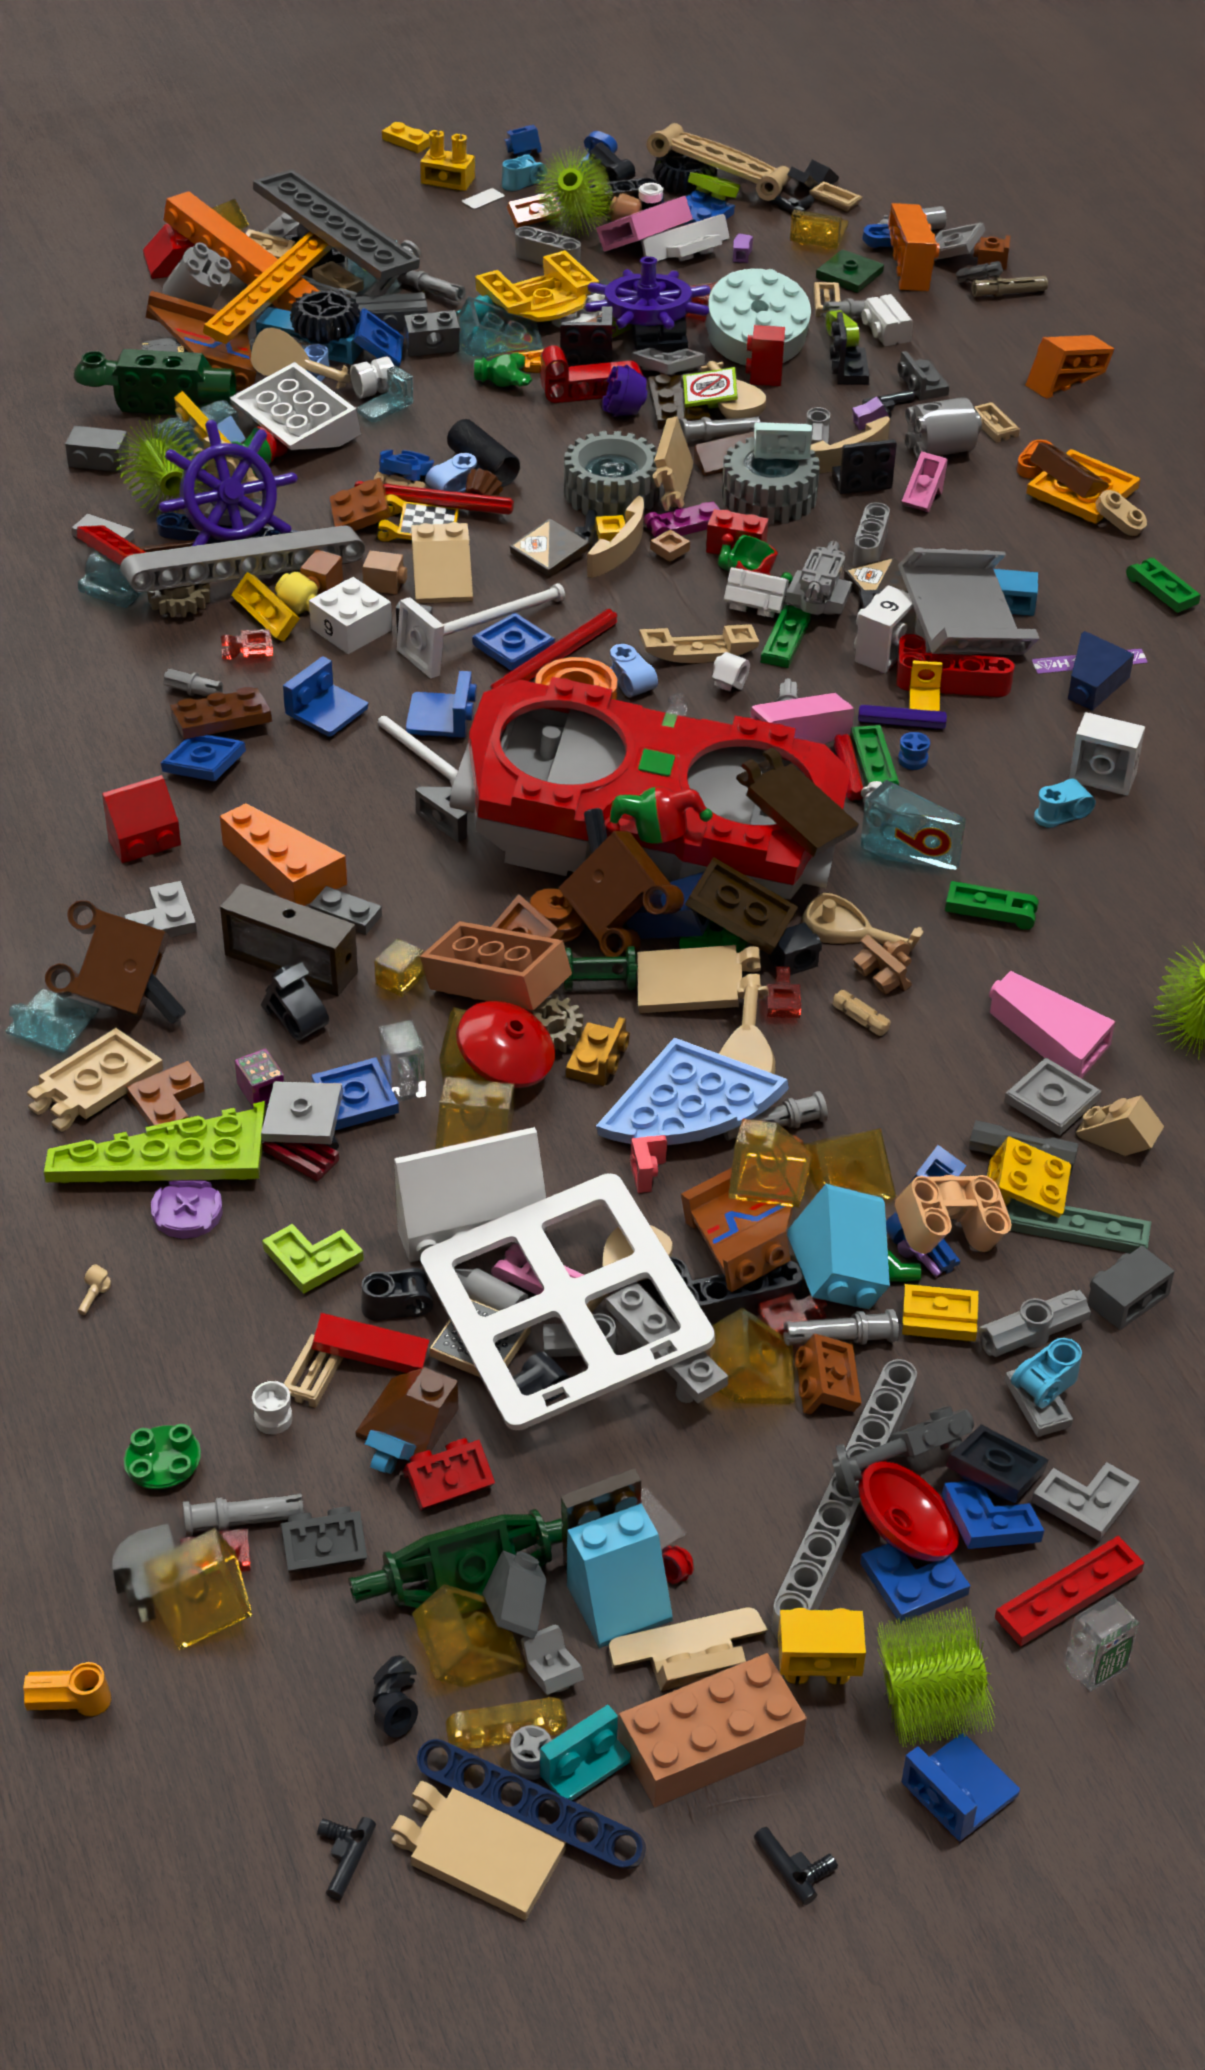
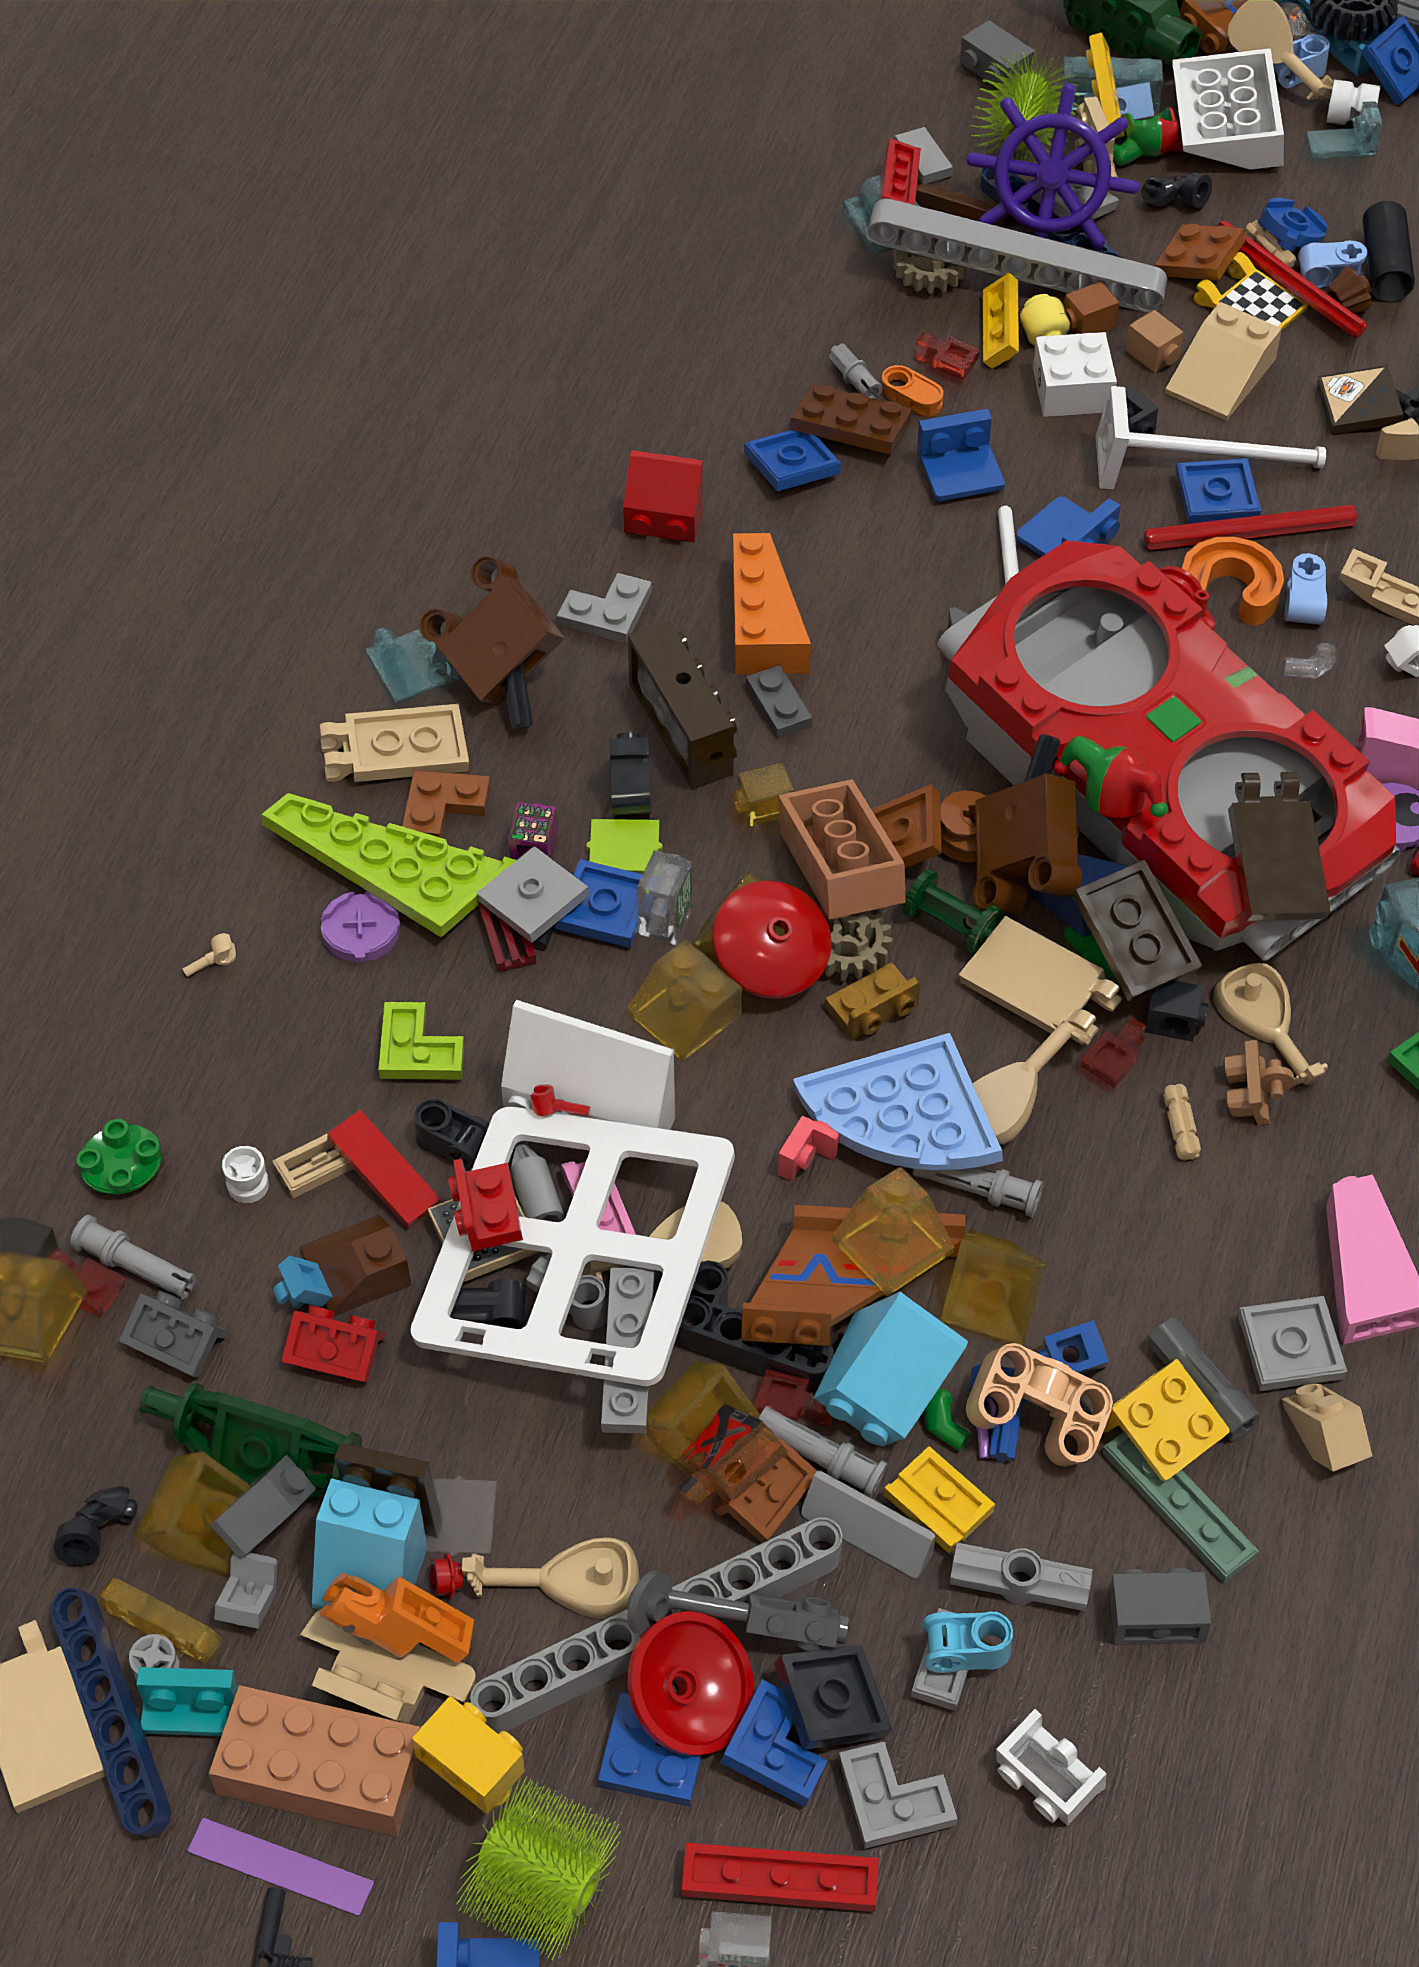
camera: 40 degrees right, 10 degrees up
none -> medium lavender sticker [188,1818,374,1915]
none -> orange plate [320,1573,474,1663]
none -> red bracket [448,1158,523,1251]
none -> tan piece [462,1537,640,1619]
none -> red hand [530,1084,590,1116]
none -> lime piece [586,819,662,876]
none -> clear orange torso [678,1404,788,1508]
none -> light grey slope [801,1470,936,1579]
none -> orange piece [881,365,944,417]
none -> white window [996,1709,1107,1826]
none -> black arm [1141,172,1212,208]

